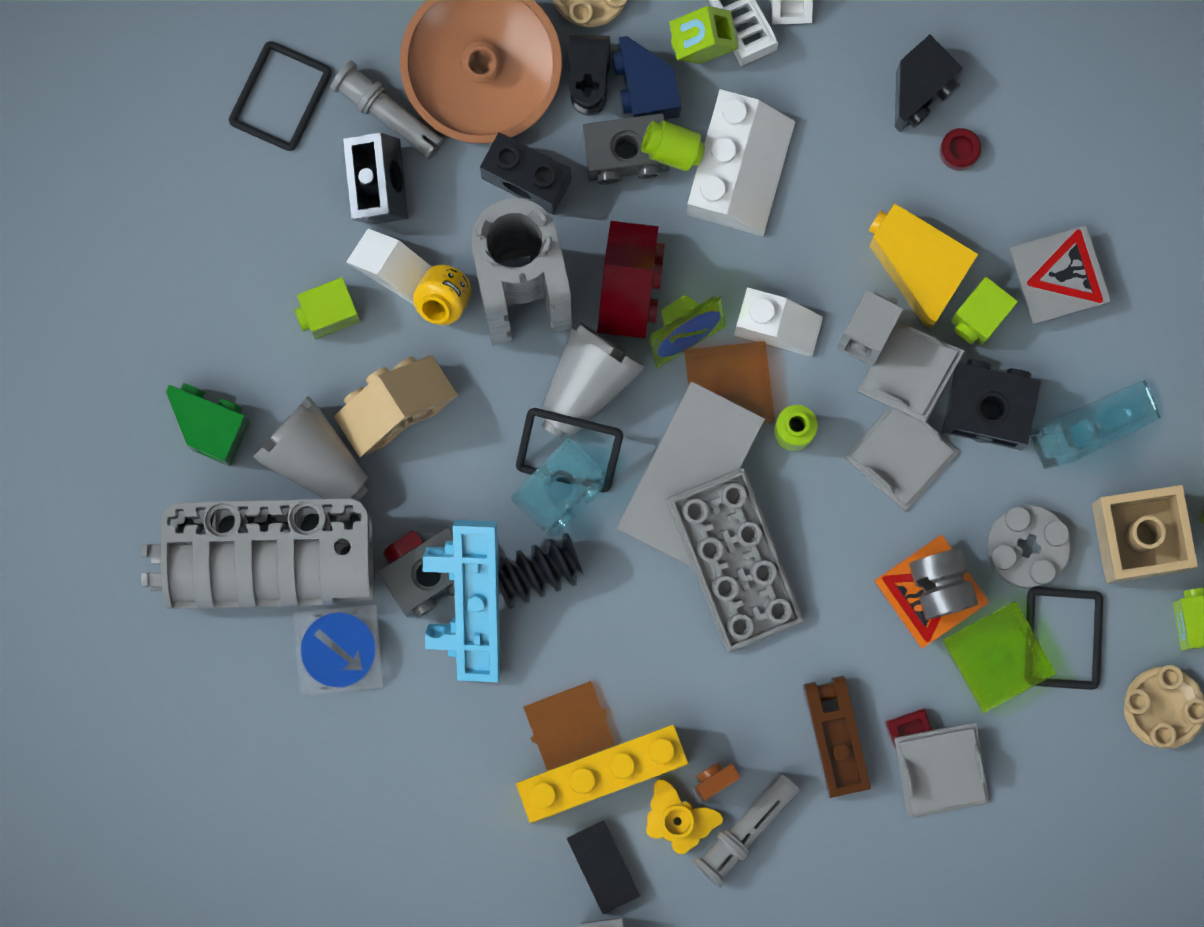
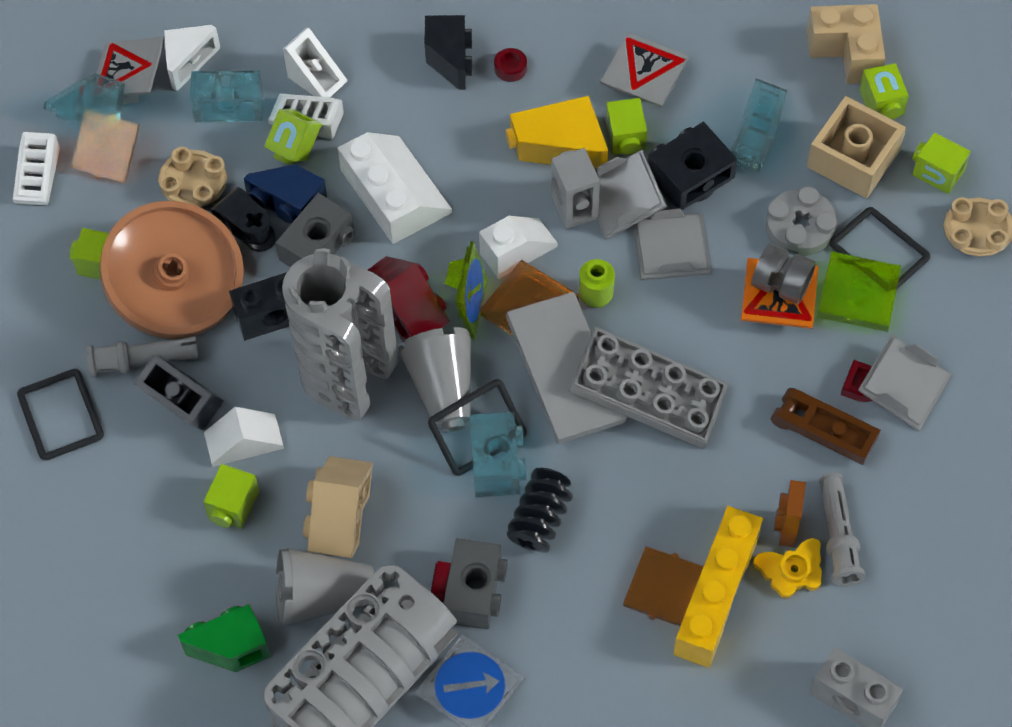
camera: 45 degrees left, 20 degrees down
yellow head [413,264,472,326] -> none
medium azure hinge [423,520,500,682] -> none
black tile [567,820,640,914] -> none
lime brick [641,120,705,172] -> none

